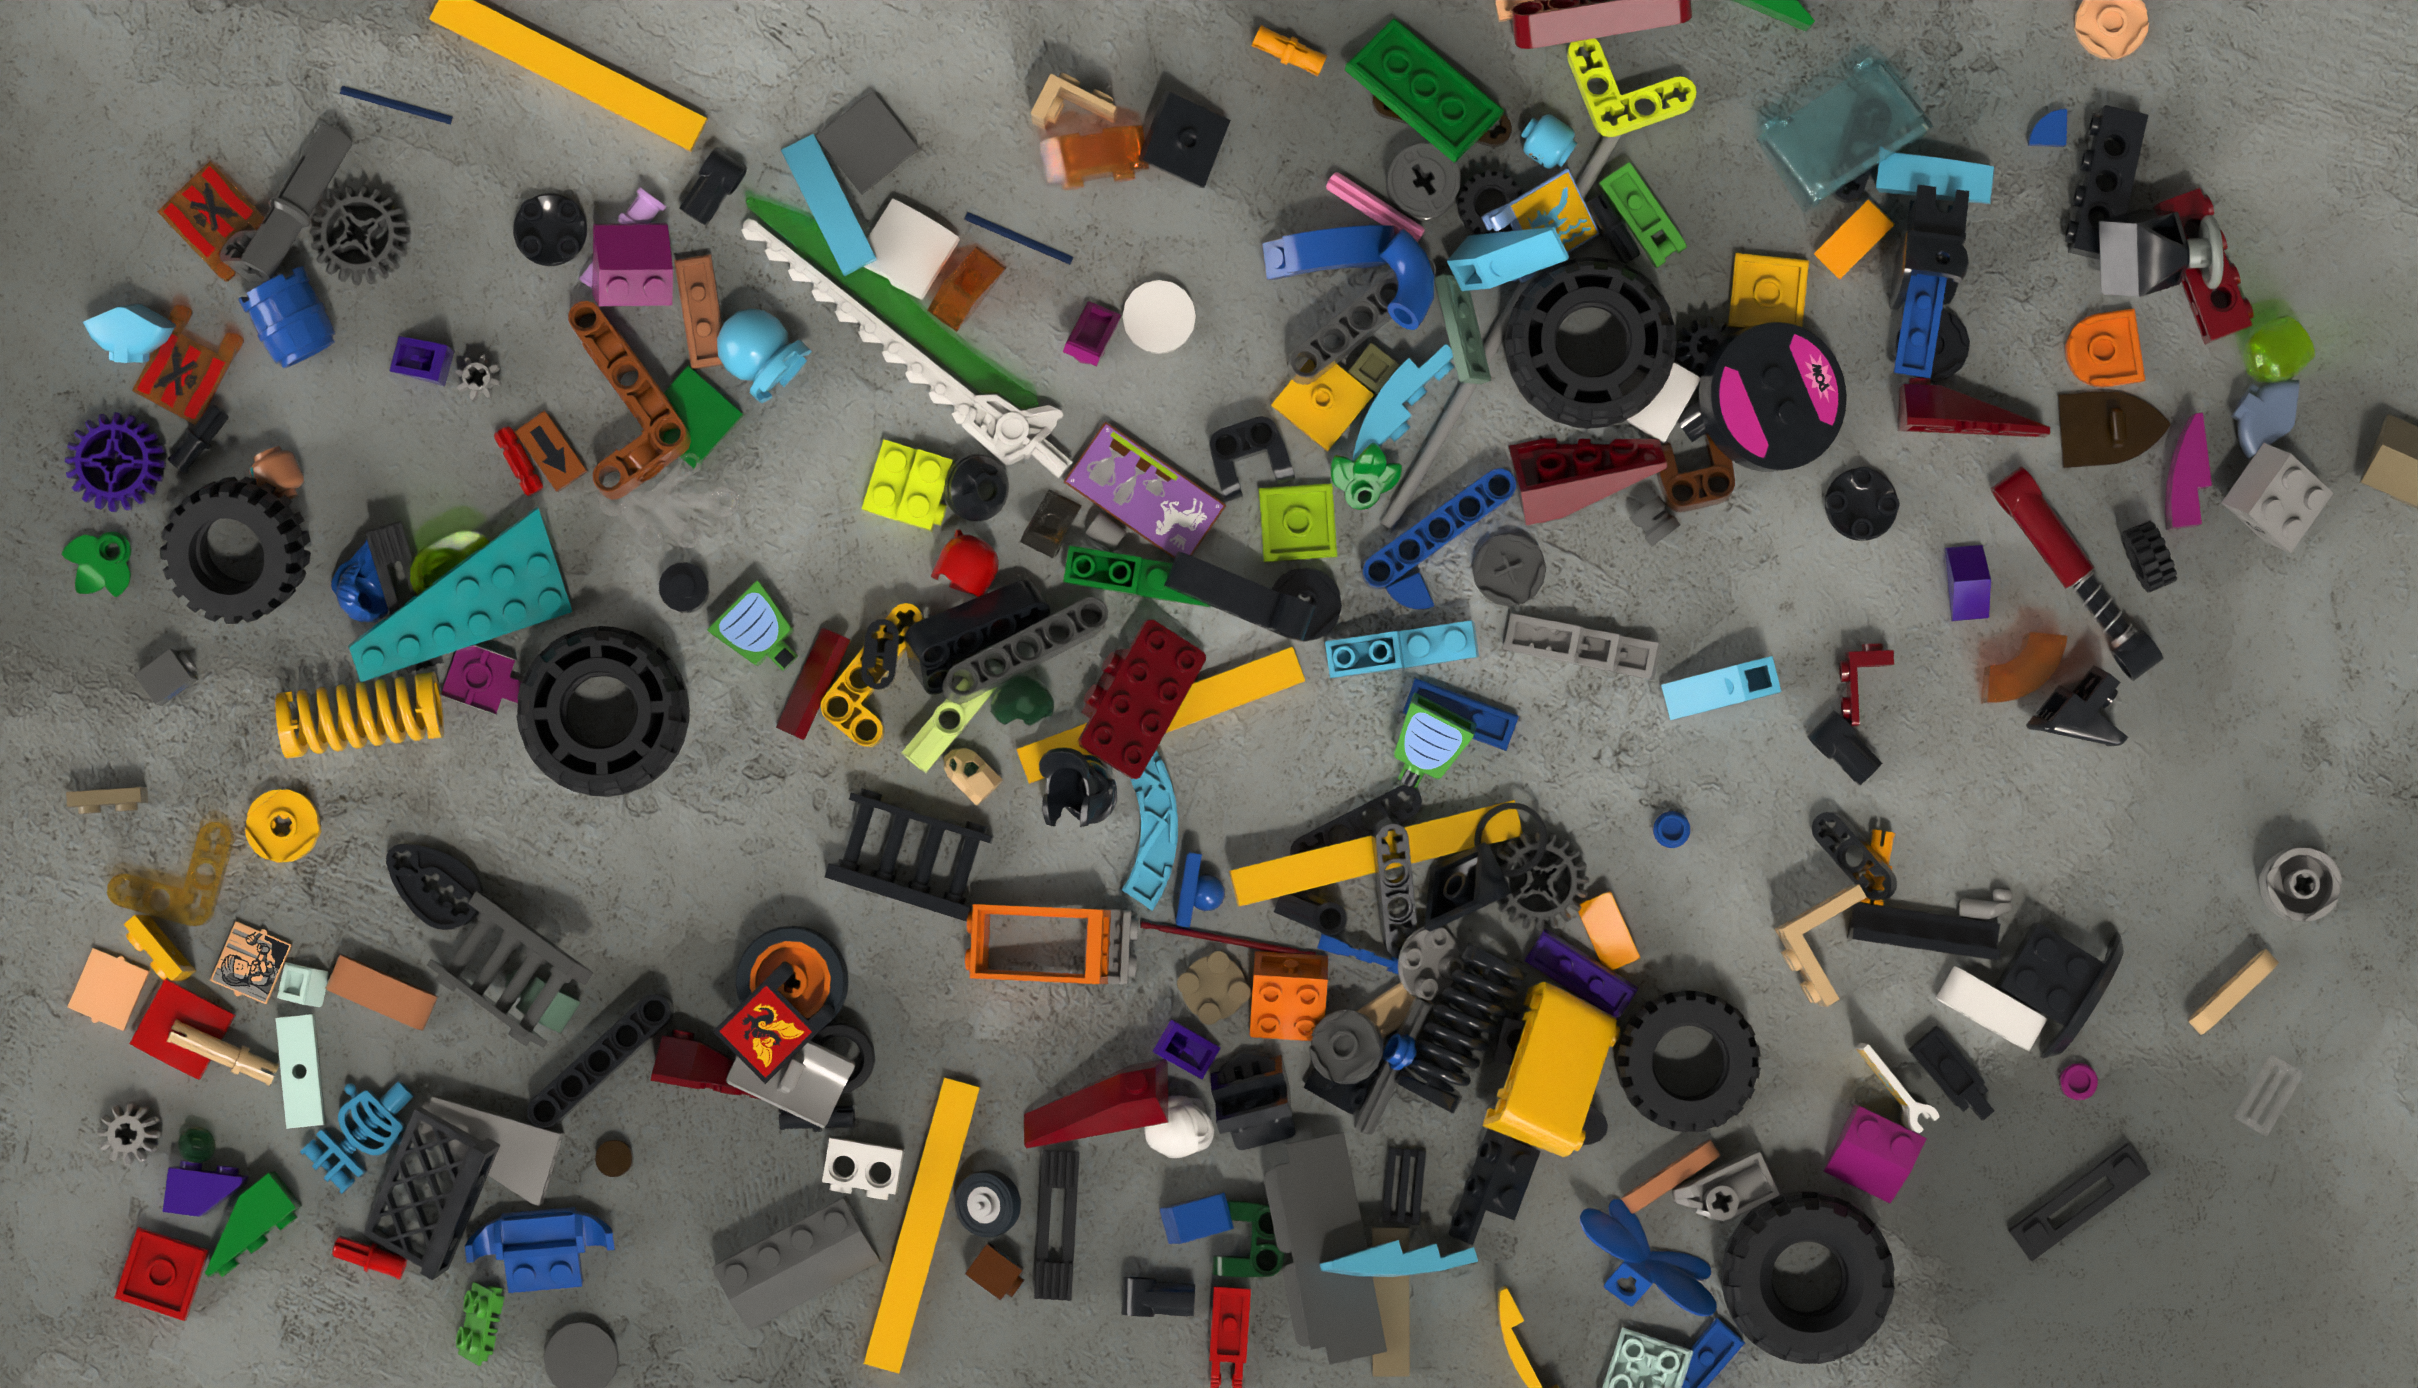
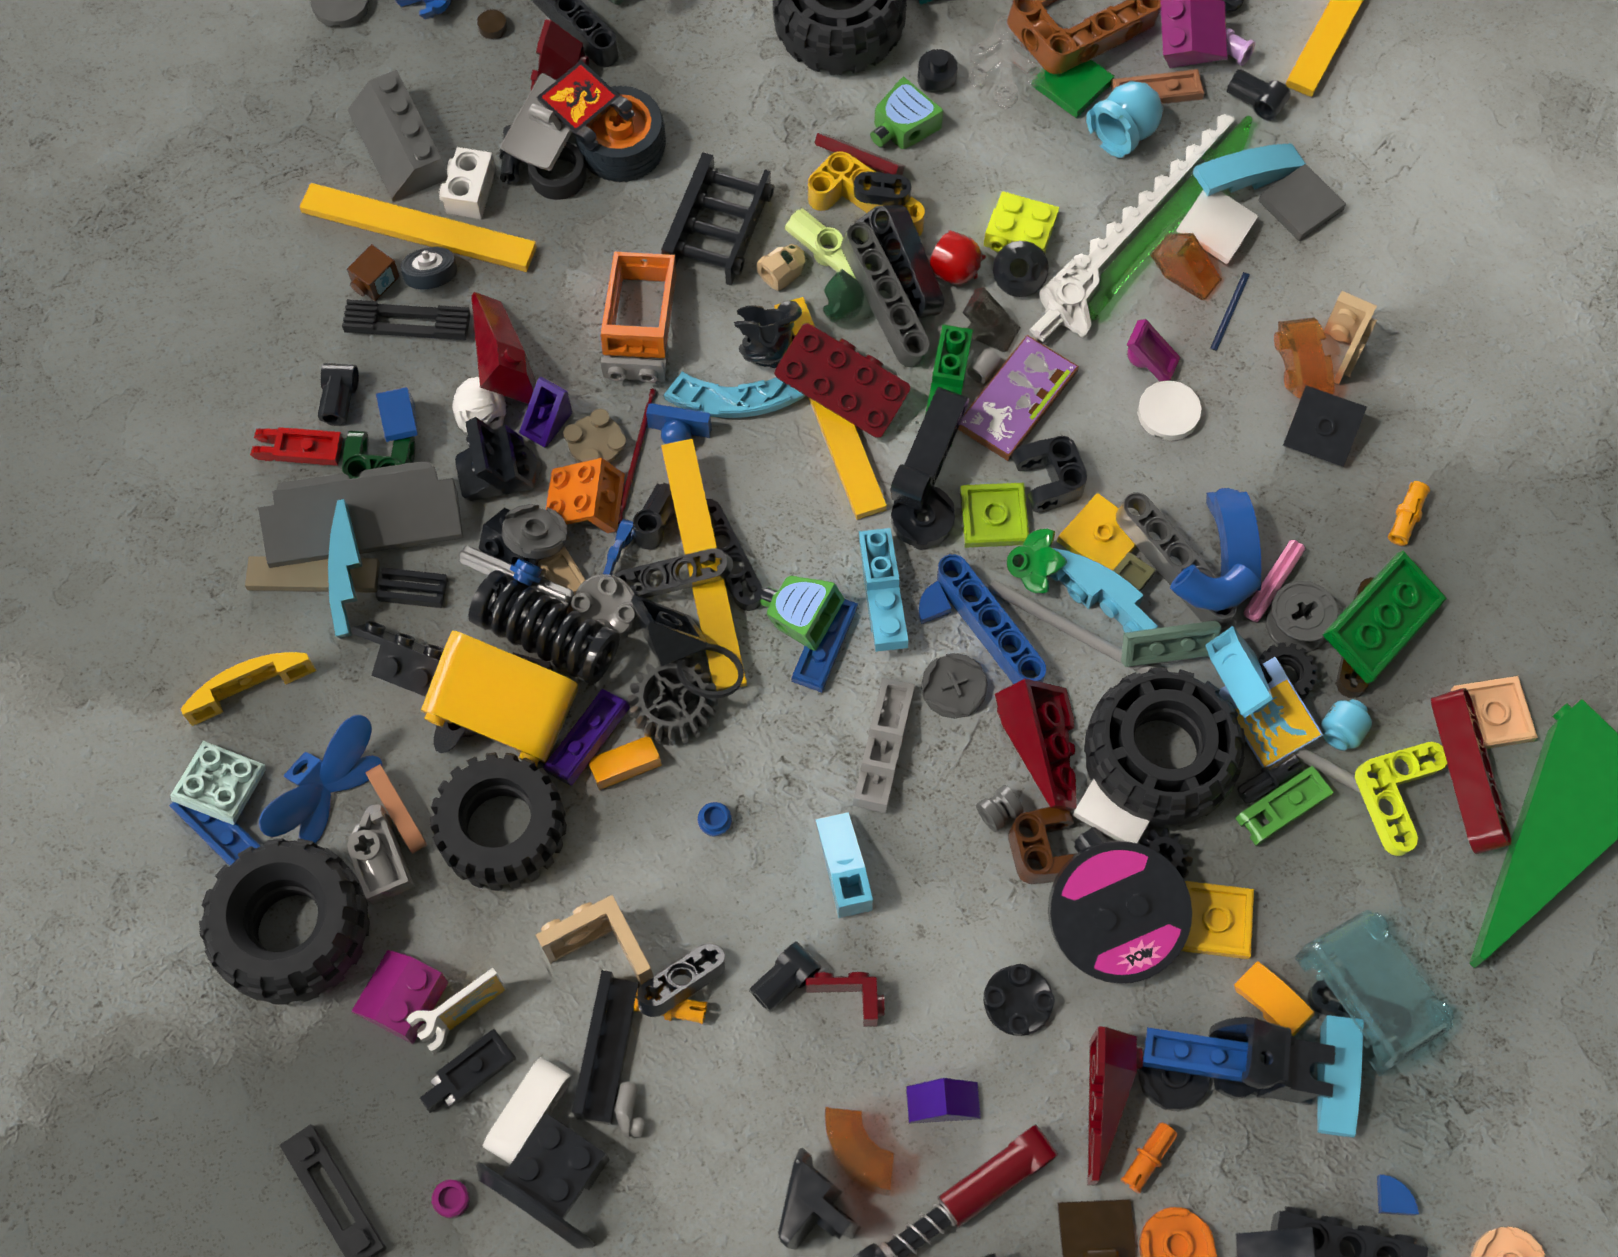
camera: 90 degrees right, 20 degrees down
none -> orange axle [1120,1122,1177,1194]

